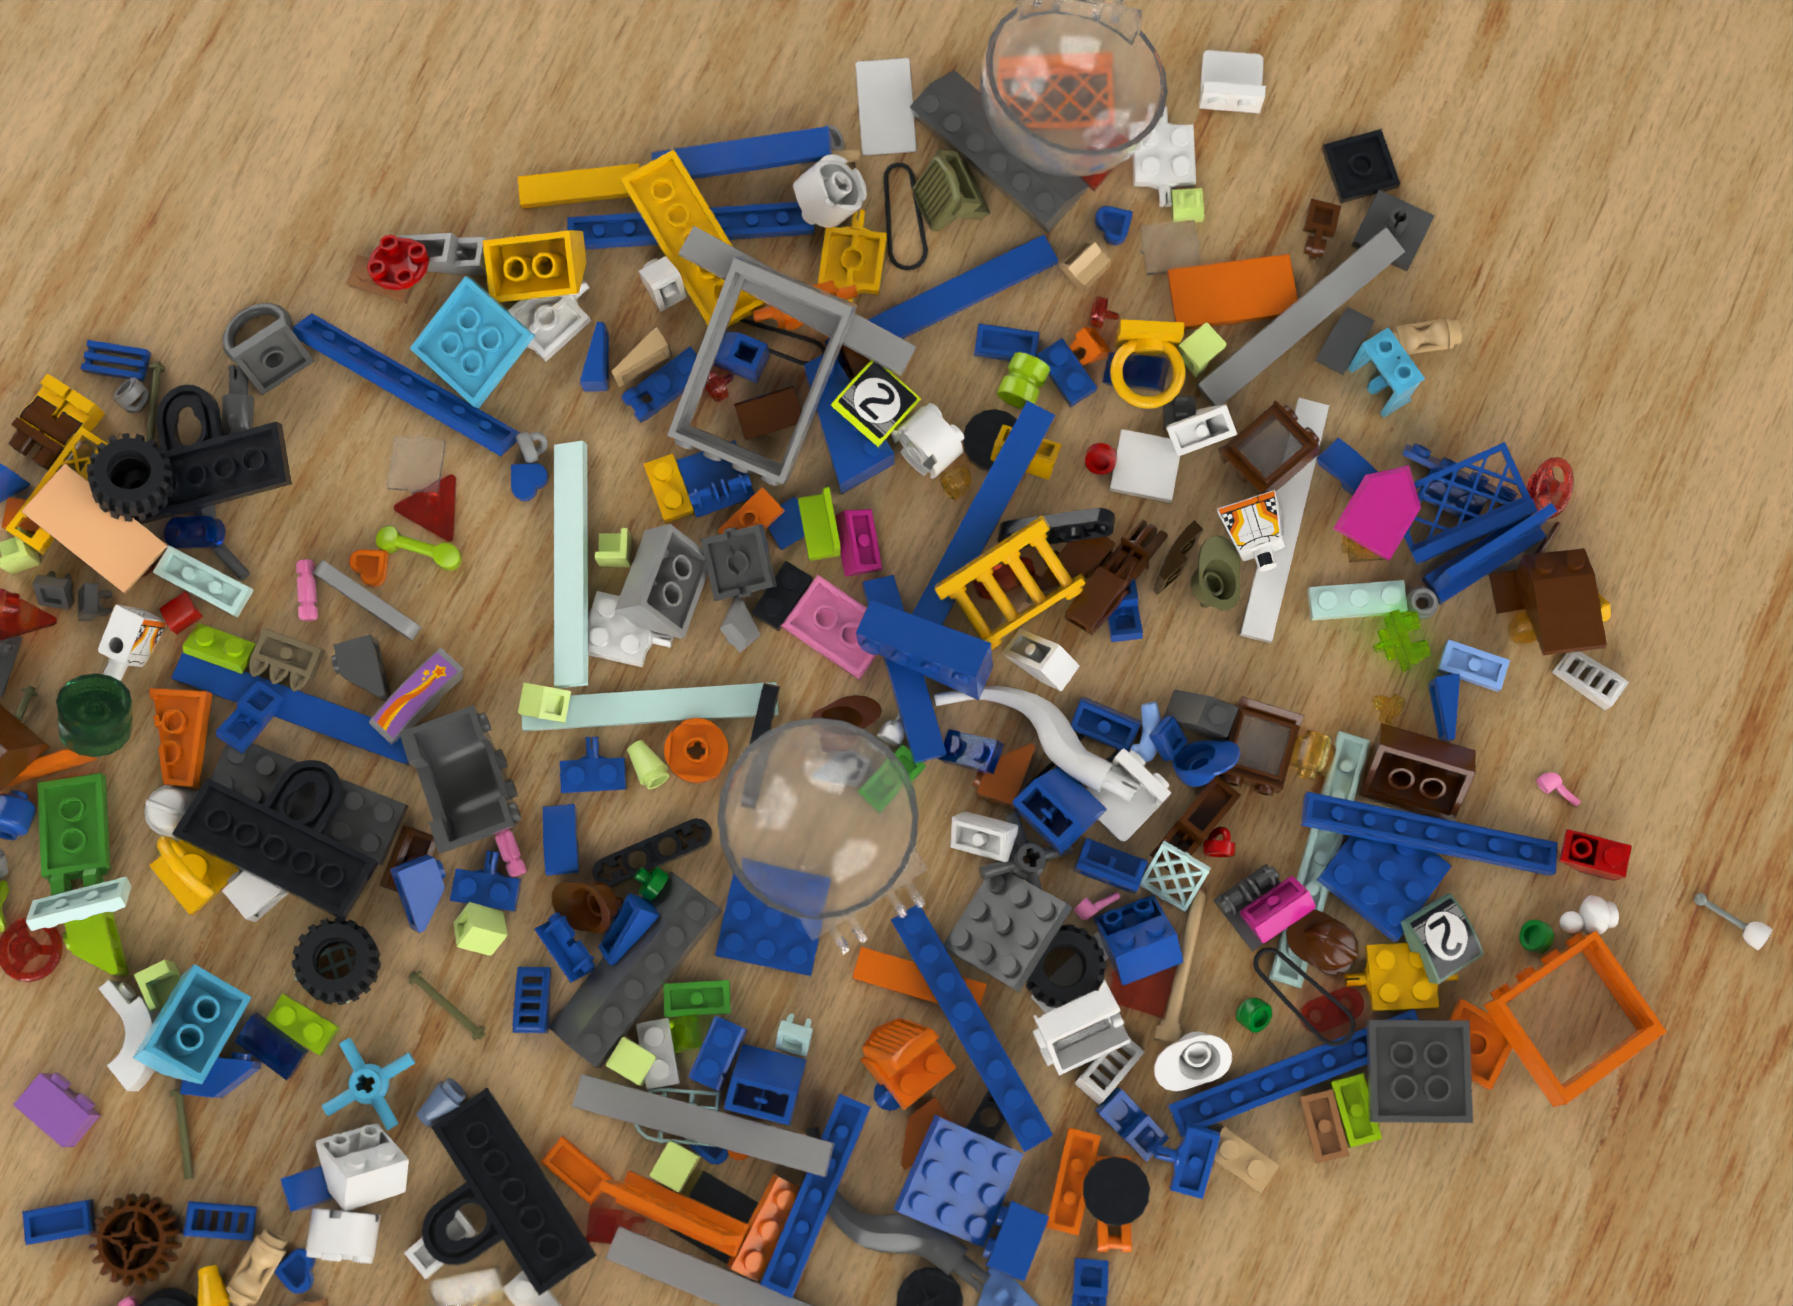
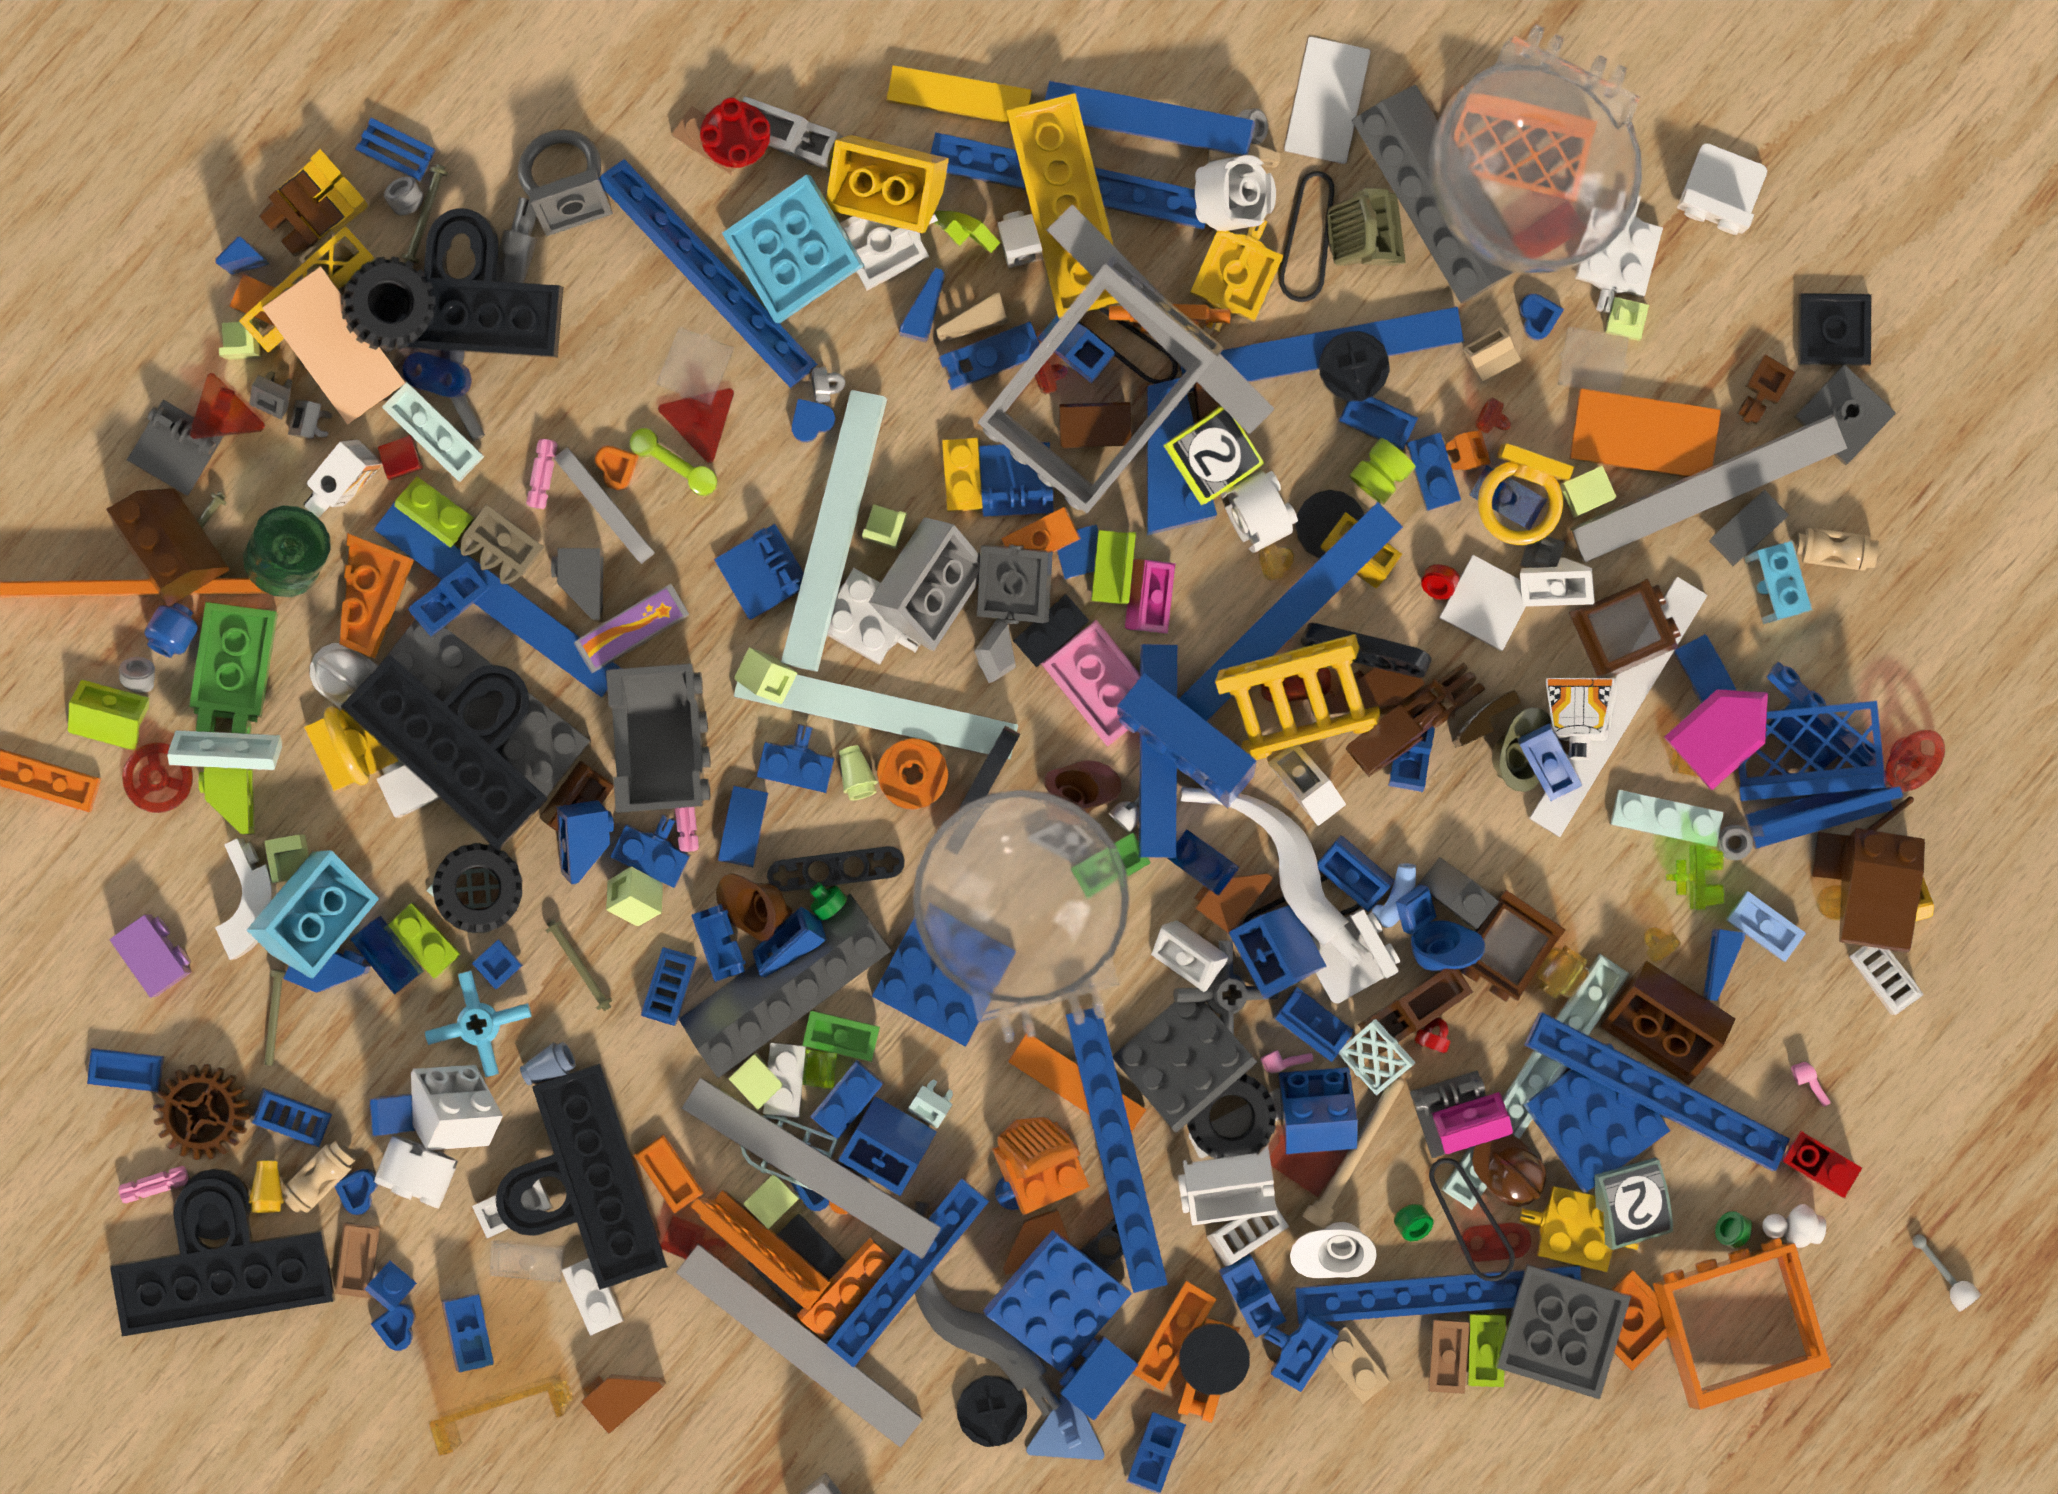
camera: 15 degrees right, 10 degrees up
none -> blue plate [472,939,523,989]
none -> blue hinge [714,524,804,620]
none -> lime slope [933,211,1000,253]
none -> black tile [1319,331,1390,402]
none -> plate [1518,723,1582,802]

